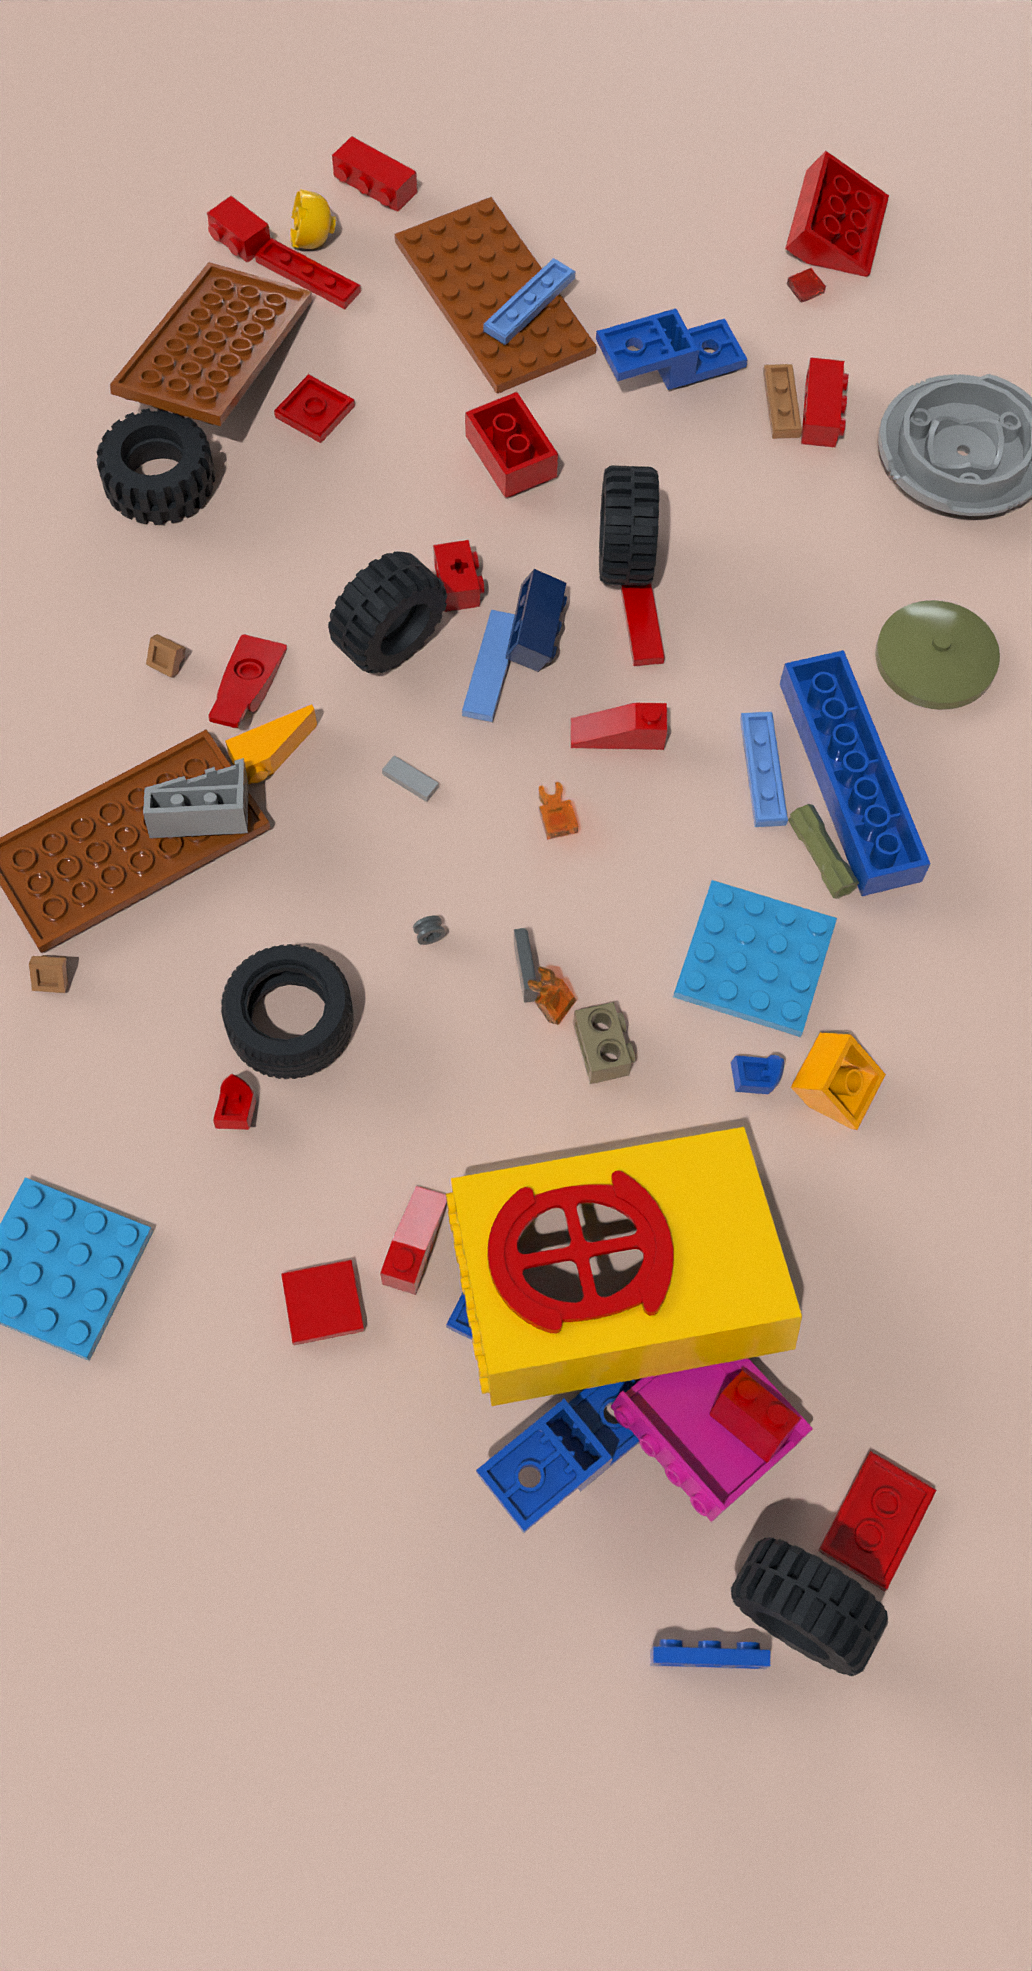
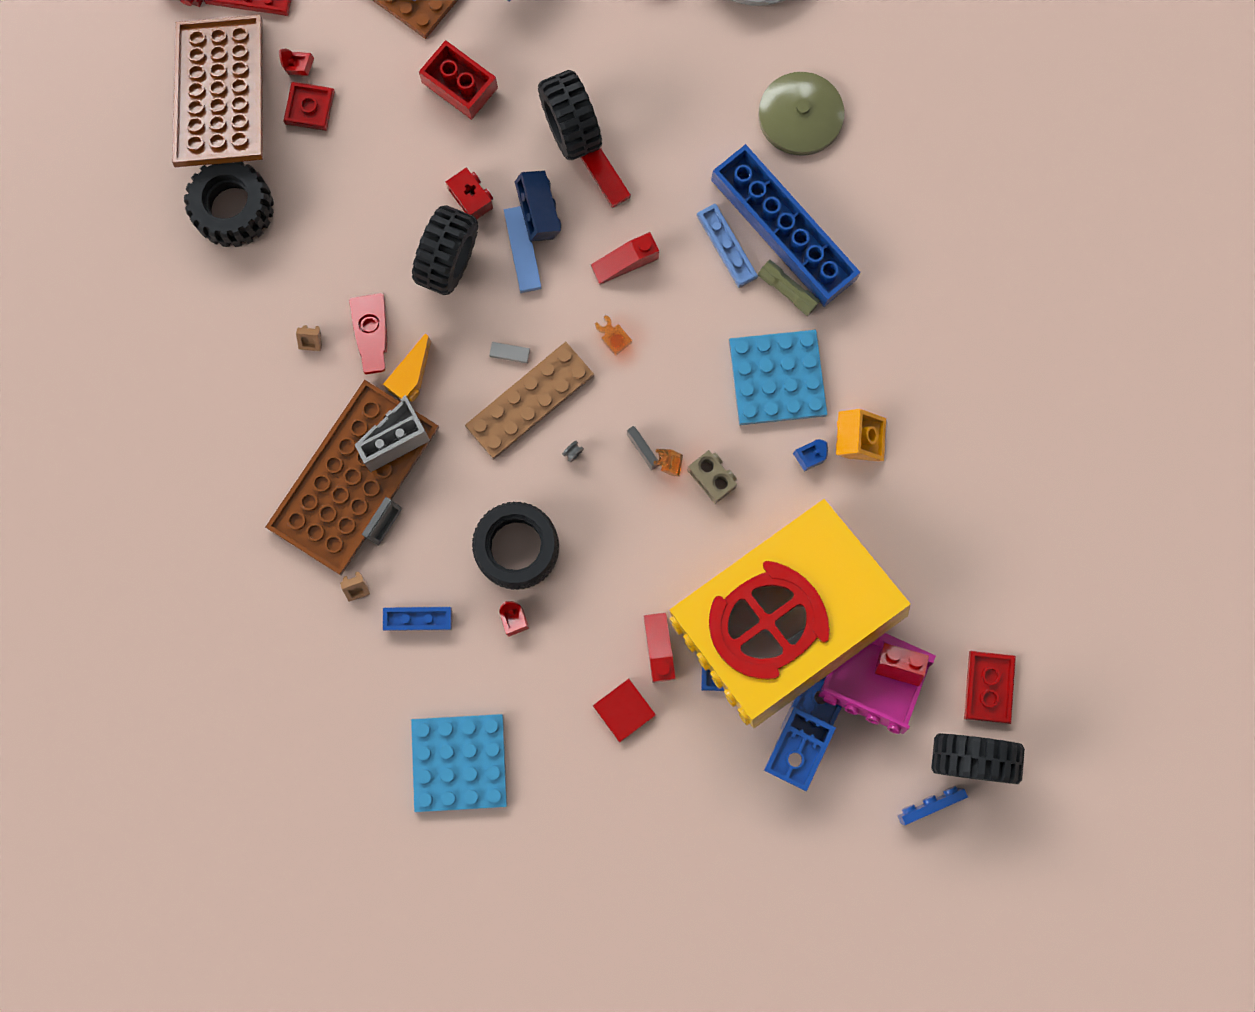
camera: 25 degrees left, 15 degrees up
none -> red plate [279,48,314,76]
none -> dark grey tile [361,497,402,546]
none -> blue plate [383,607,452,631]
none -> medium nougat plate [465,341,594,459]

